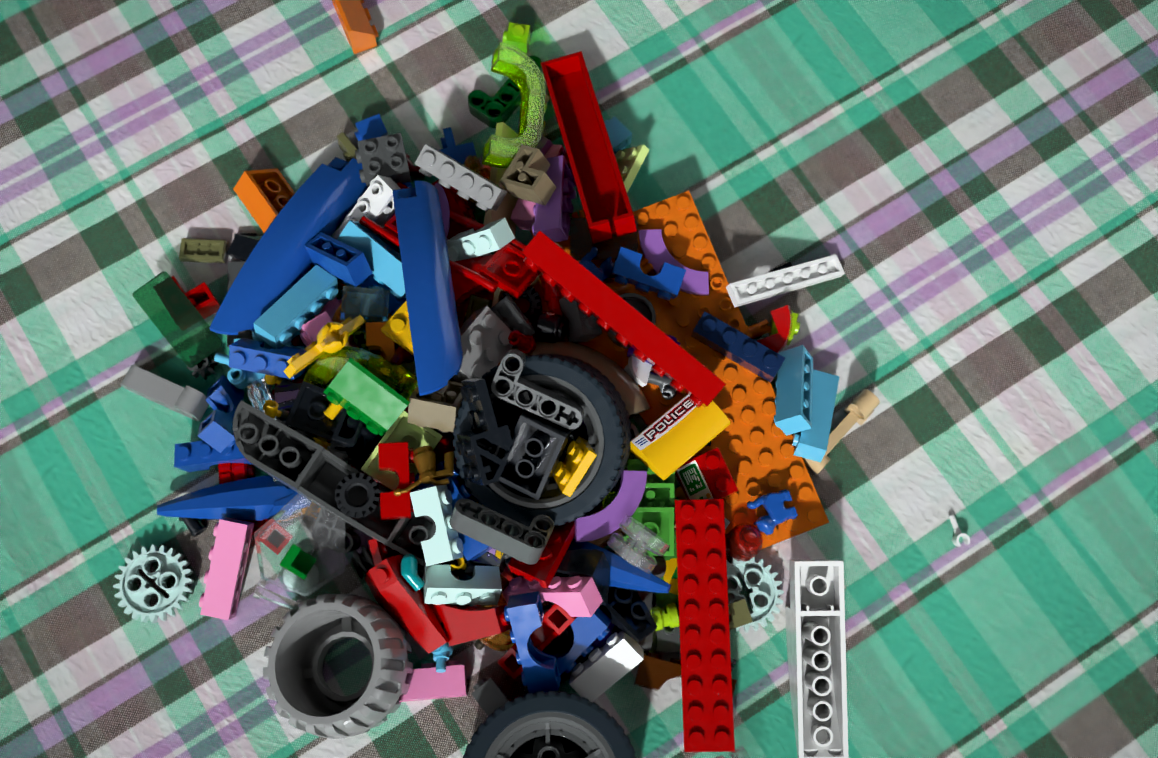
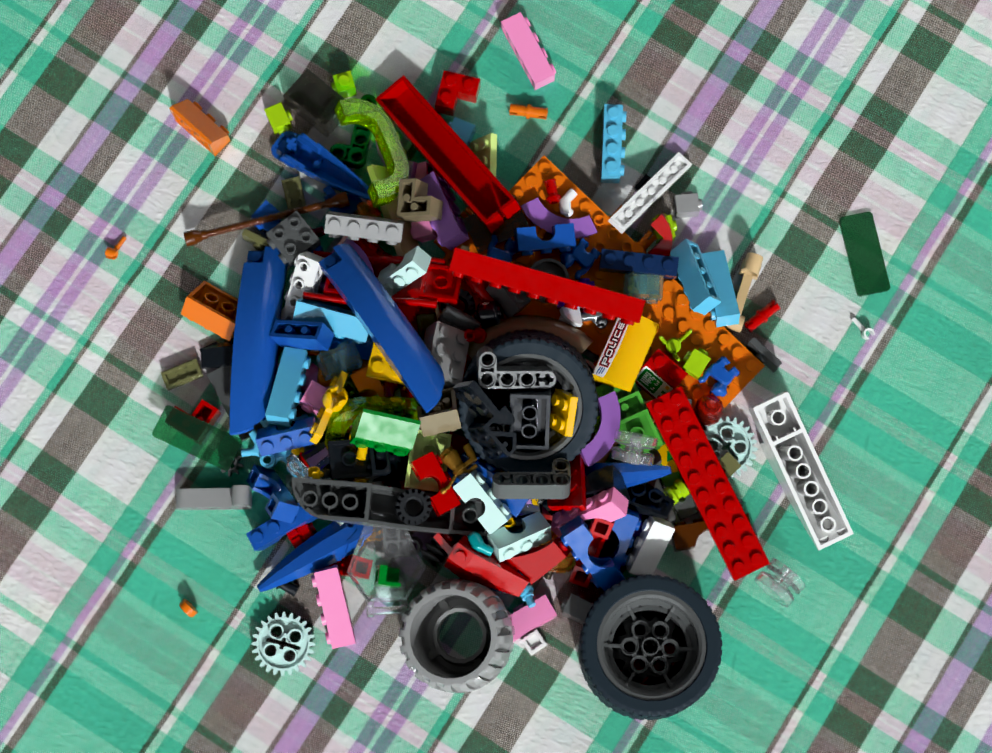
camera: 20 degrees left, 5 degrees up
none -> orange hand [105,236,127,260]
none -> orange tile [179,598,198,617]
none -> reddish brown hose [184,191,350,247]
none -> lime brick [264,102,293,135]
none -> blue piece [271,131,376,201]
none -> olive plate [281,176,307,213]
none -> clear smoke piece [283,69,352,137]
none -> red brick [435,70,481,116]
none -> bright pink brick [501,12,556,90]
none -> orange pin [509,103,548,120]
none -> white tile [520,629,547,656]
none -> red pin [544,179,561,204]
none -> white arm [559,188,578,217]
none -> blue animal [560,238,601,280]
none -> medium azure brick [601,104,627,183]
none -> clear light blue brick [623,273,664,304]
none -> lime plant [659,329,692,361]
none -> light grey brick [673,191,702,218]
none -> lime brick [682,348,711,380]
none -> red pin [744,300,780,333]
none -> dark grey plate [746,337,782,373]
none -> clear green piece [839,212,890,297]

